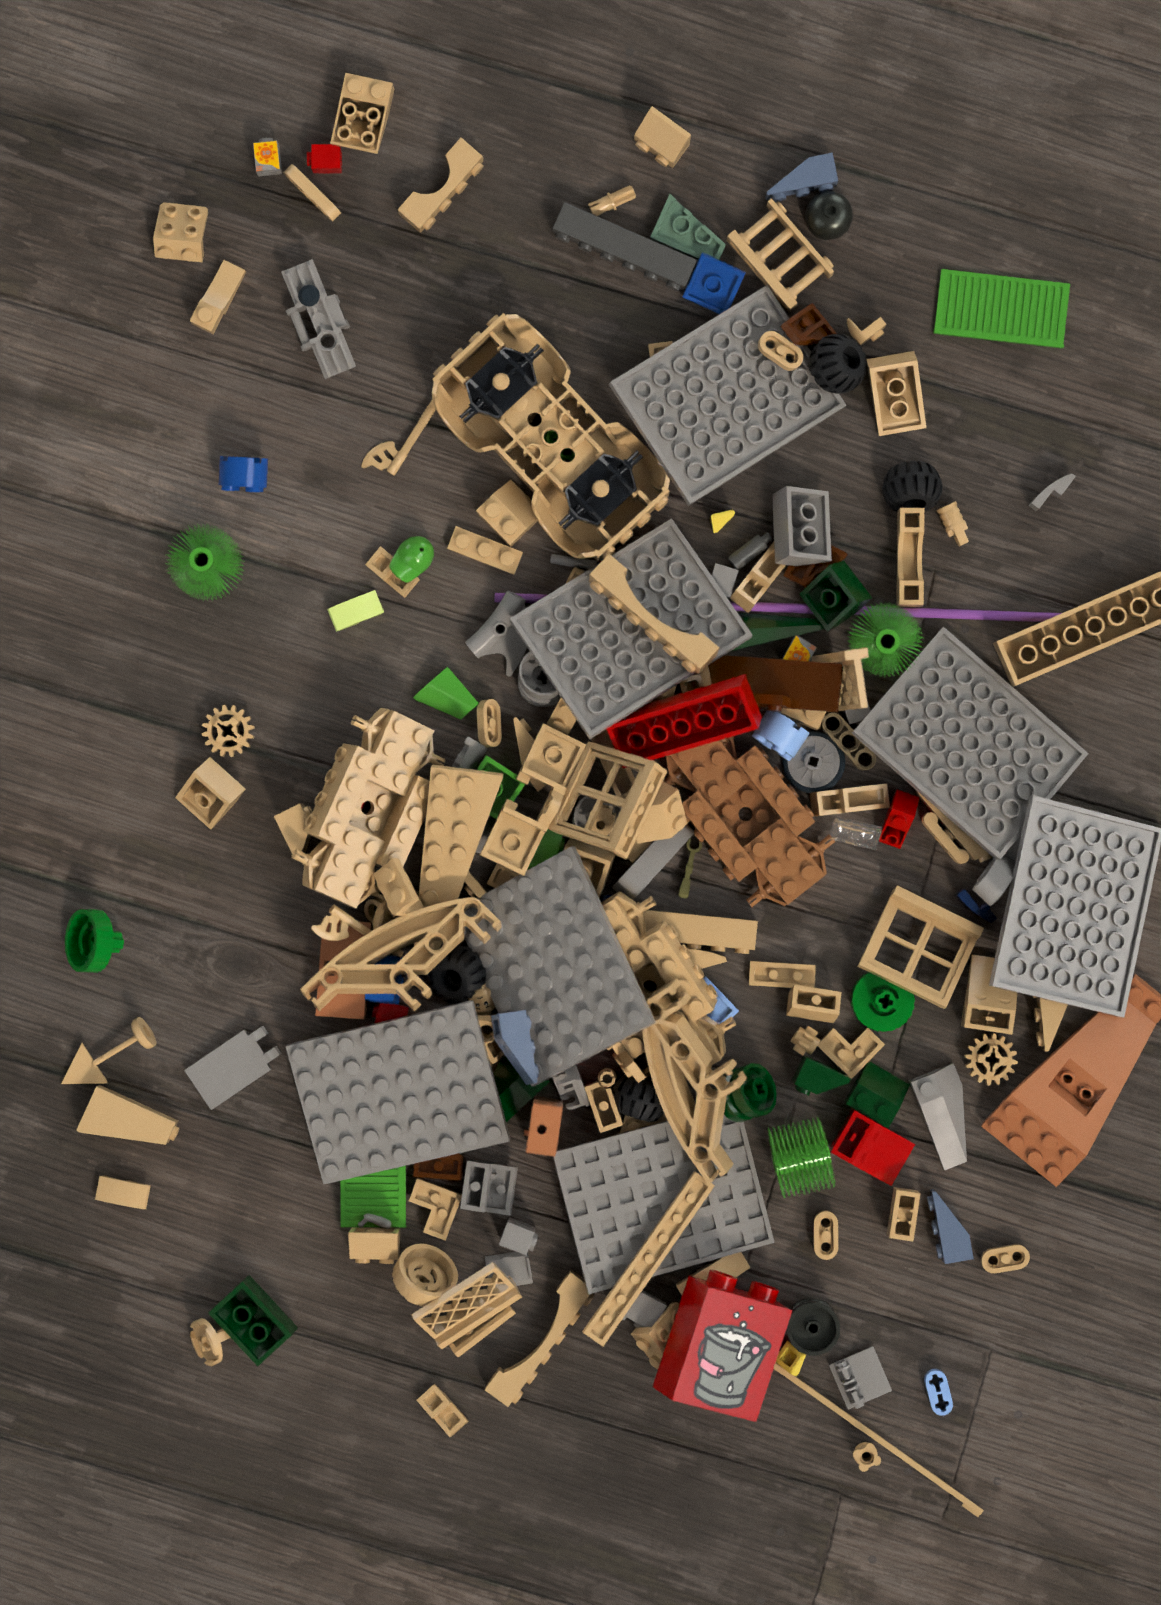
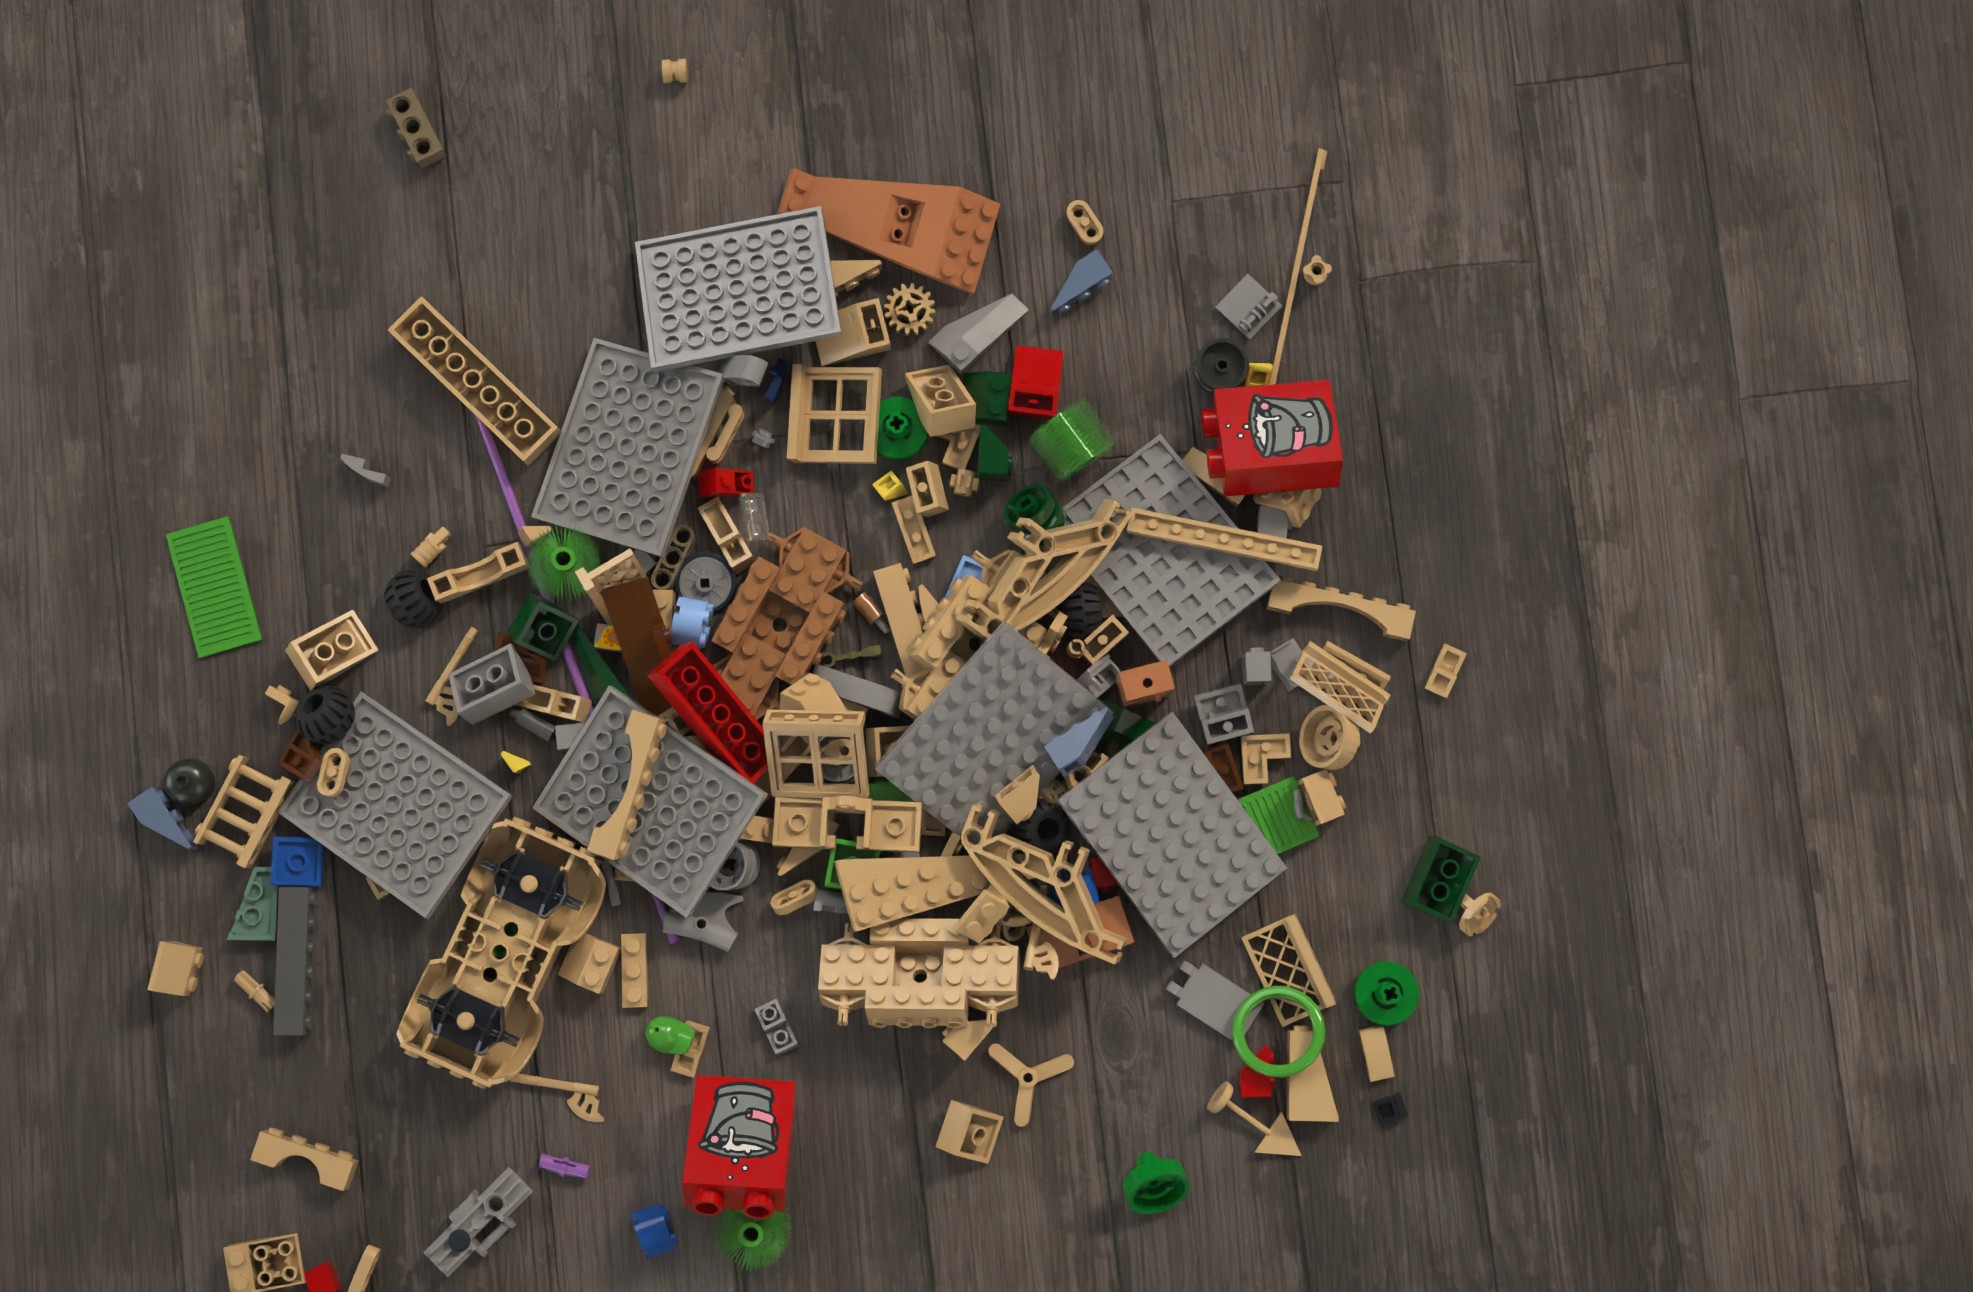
camera: 115 degrees left, 5 degrees down
tan gear [202,705,255,757] -> none
yellowish green slope [327,590,384,632] -> none
bright green slope [413,667,479,720] -> none
tan plate [813,1210,838,1260] -> none
tan brick [887,1187,921,1242] -> none
light blue beam [924,1369,953,1416] -> none
none -> tan piece [425,627,478,726]
none -> tan slope [518,526,551,547]
none -> medium lavender pin [538,1153,591,1181]
none -> red brick [682,1075,796,1219]
none -> light grey plate [752,428,775,448]
none -> light grey slope [754,999,799,1056]
none -> medium nougat piece [852,592,891,634]
none -> light yellow slope [872,471,908,501]
none -> tan slope [905,364,976,437]
none -> tan piece [988,1044,1074,1127]
none -> tan slope [995,765,1040,824]
none -> bright green wedge [1232,985,1326,1077]
none -> red slope [1238,1046,1275,1097]
none -> tan fence [1241,913,1336,1027]
none -> green piece [1353,961,1419,1025]
none -> black slope [1372,1092,1408,1125]

